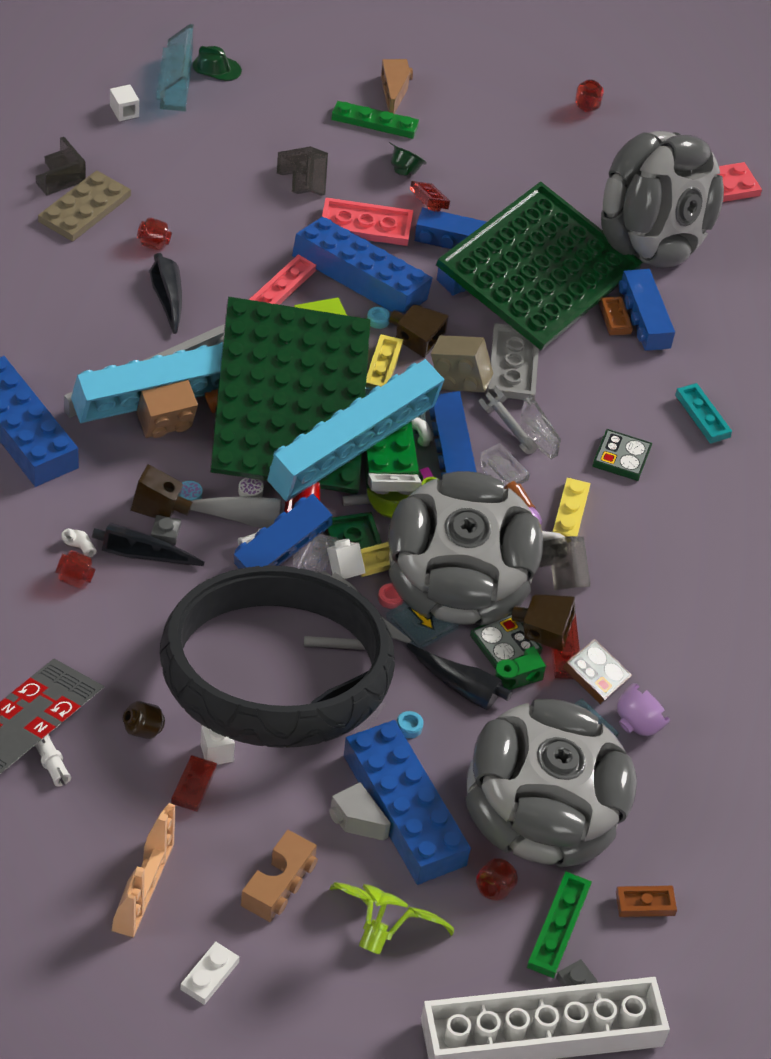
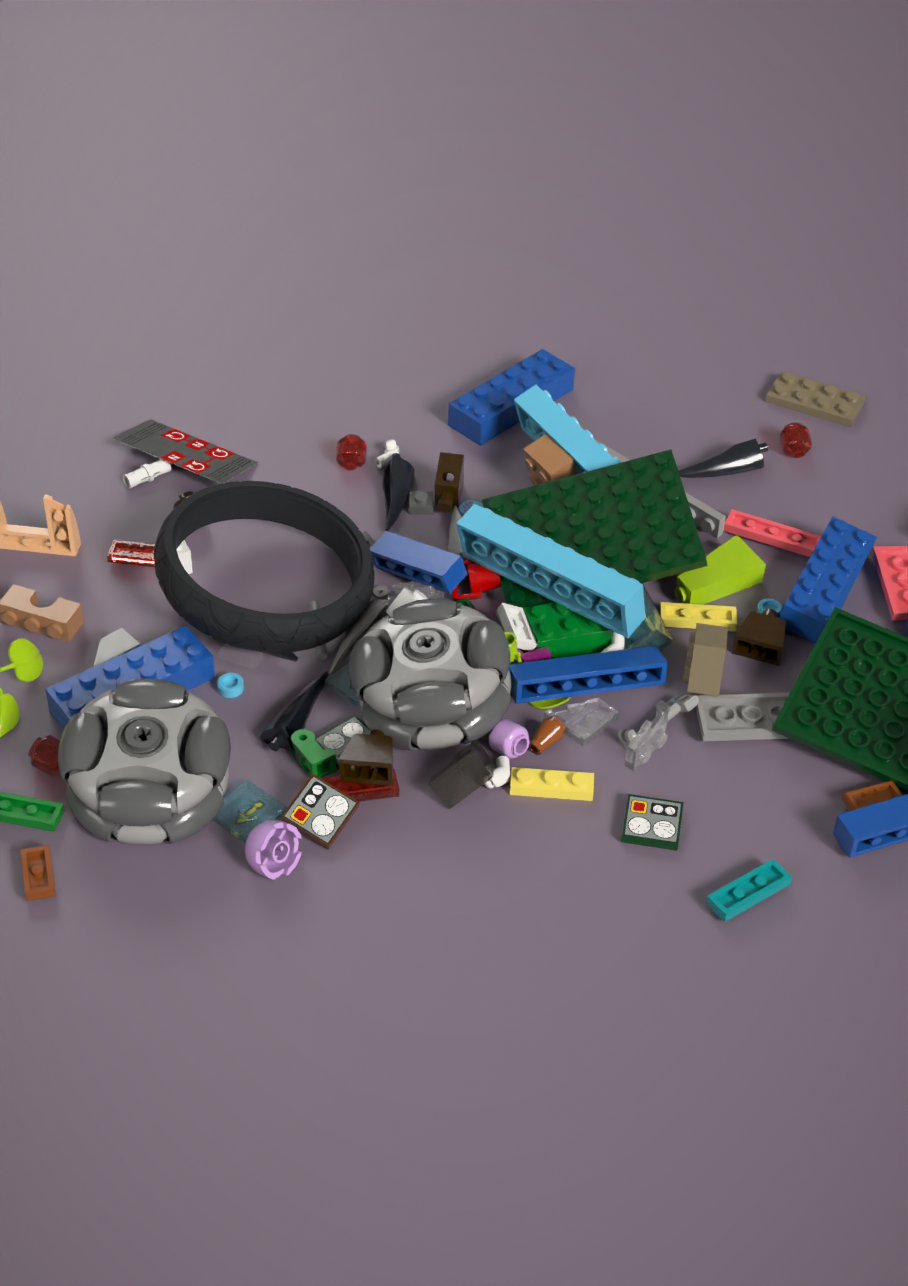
camera: 85 degrees right, 5 degrees down
clear smoke panel [36,137,86,196] -> none

